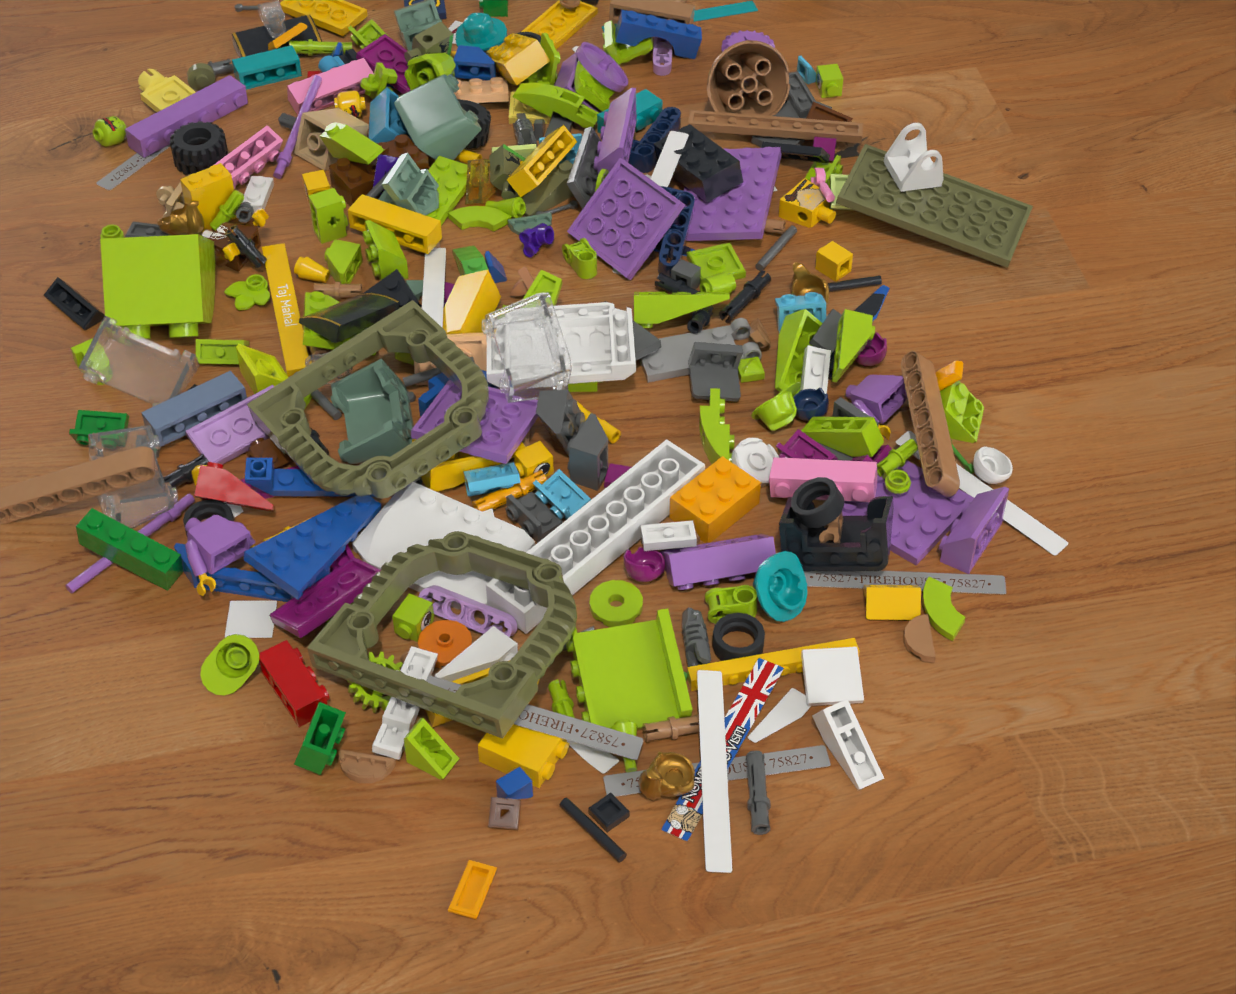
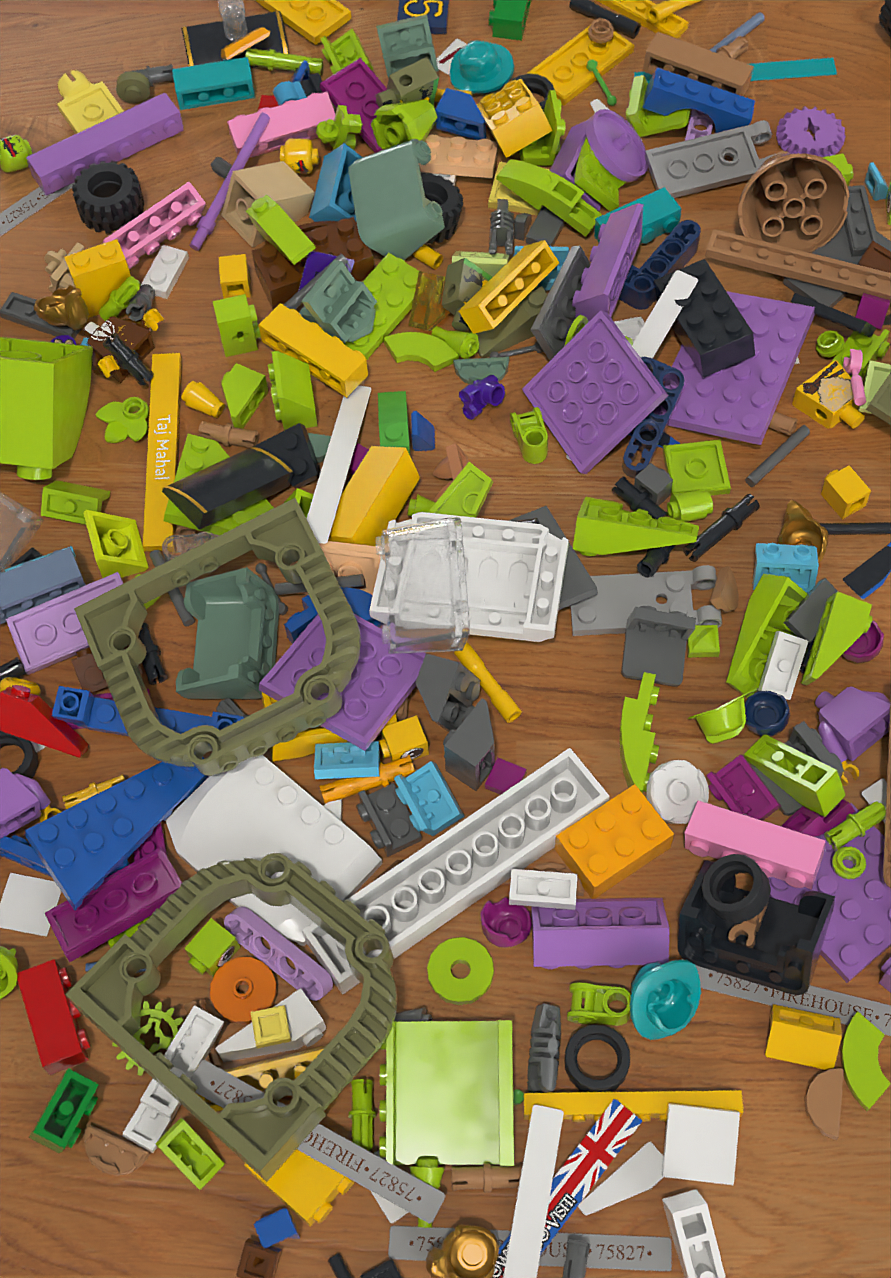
camera: 15 degrees right, 15 degrees up
none -> light yellow tile [251,1005,291,1049]
none -> bright green hinge [587,60,617,106]
none -> light grey hinge [645,120,776,198]
none -> lime plate [816,330,845,357]

